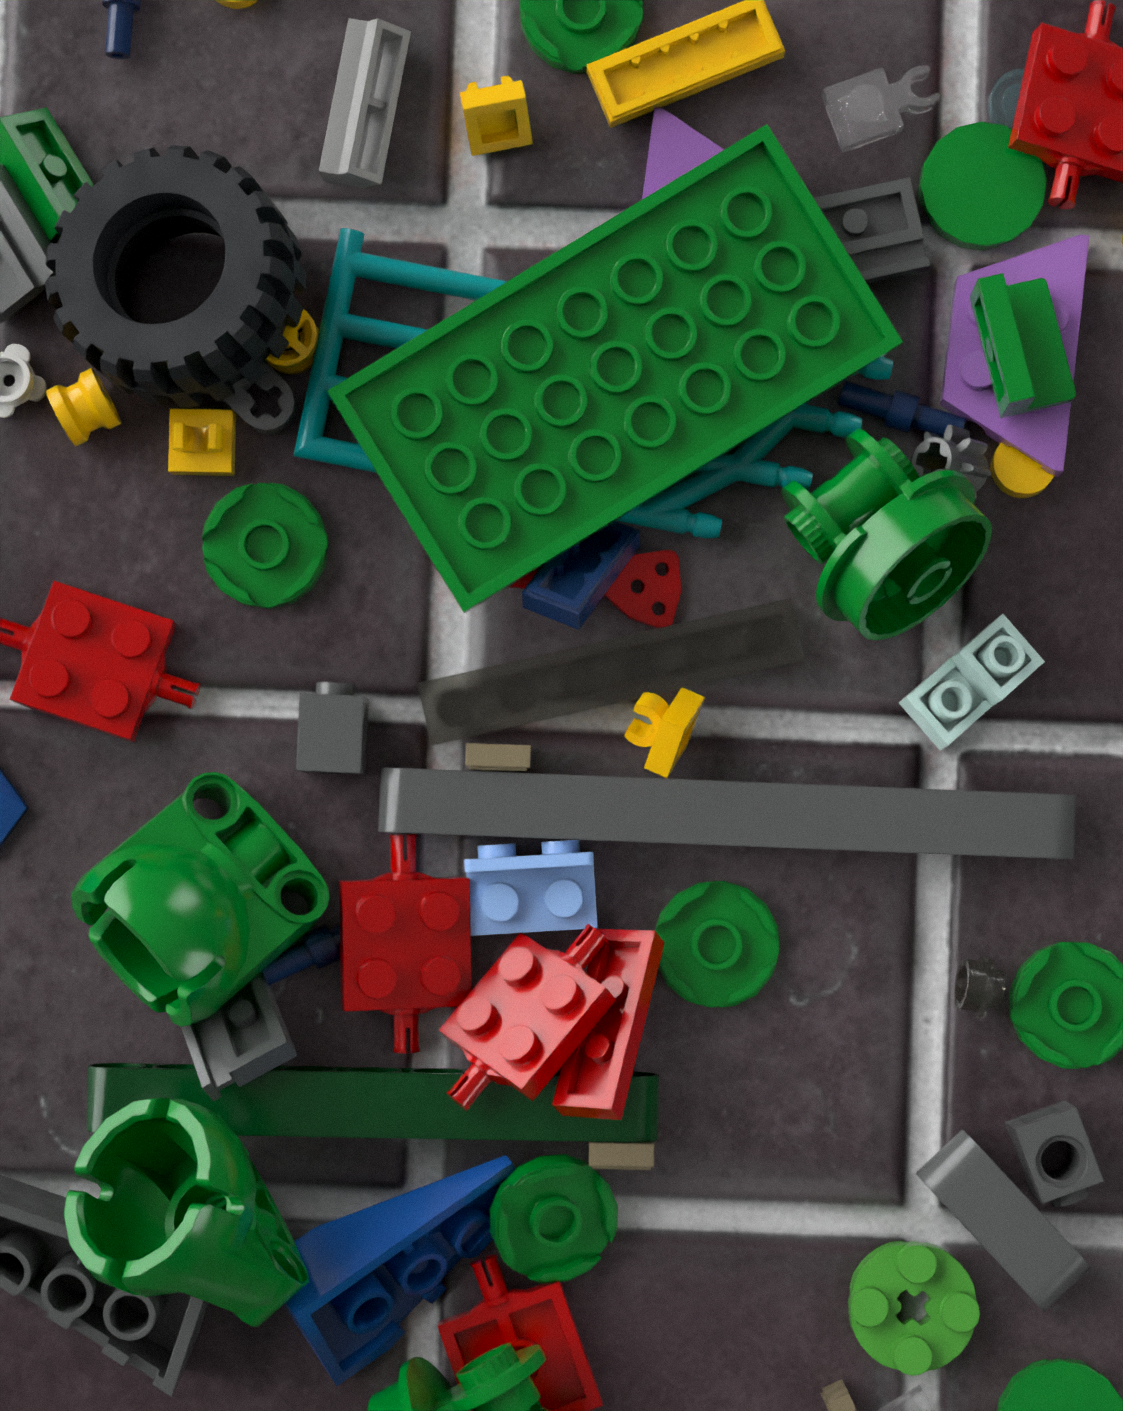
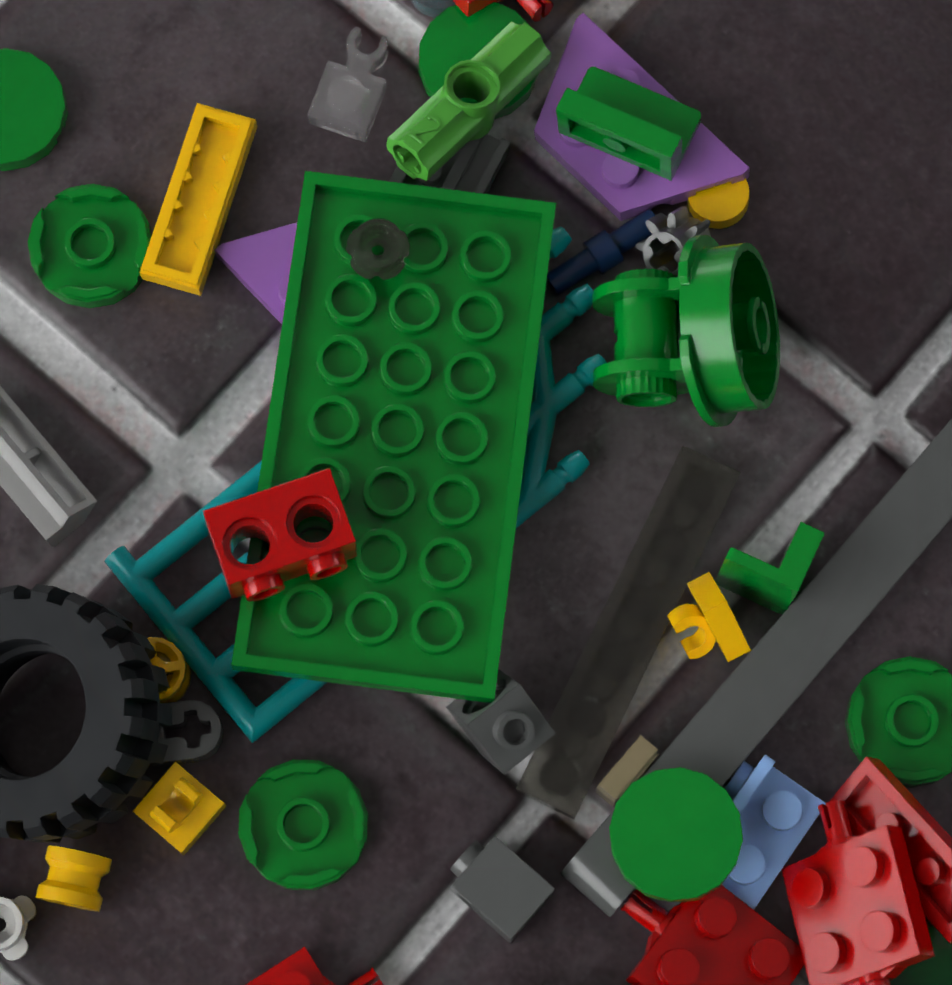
camera: 55 degrees left, 10 degrees down
yellow tile [460,75,533,156] -> none
red piece [509,549,681,630] -> none
dark blue plate [522,521,640,630] -> none
light aqua slope [899,614,1045,750] -> none
none -> red brick [203,468,357,601]
none -> clear smoke plate [346,219,410,280]
none -> bright green piece [386,21,551,181]
none -> dark grey brick [446,668,556,775]
none -> green tile [609,767,743,902]
none -> green panel [715,522,825,615]

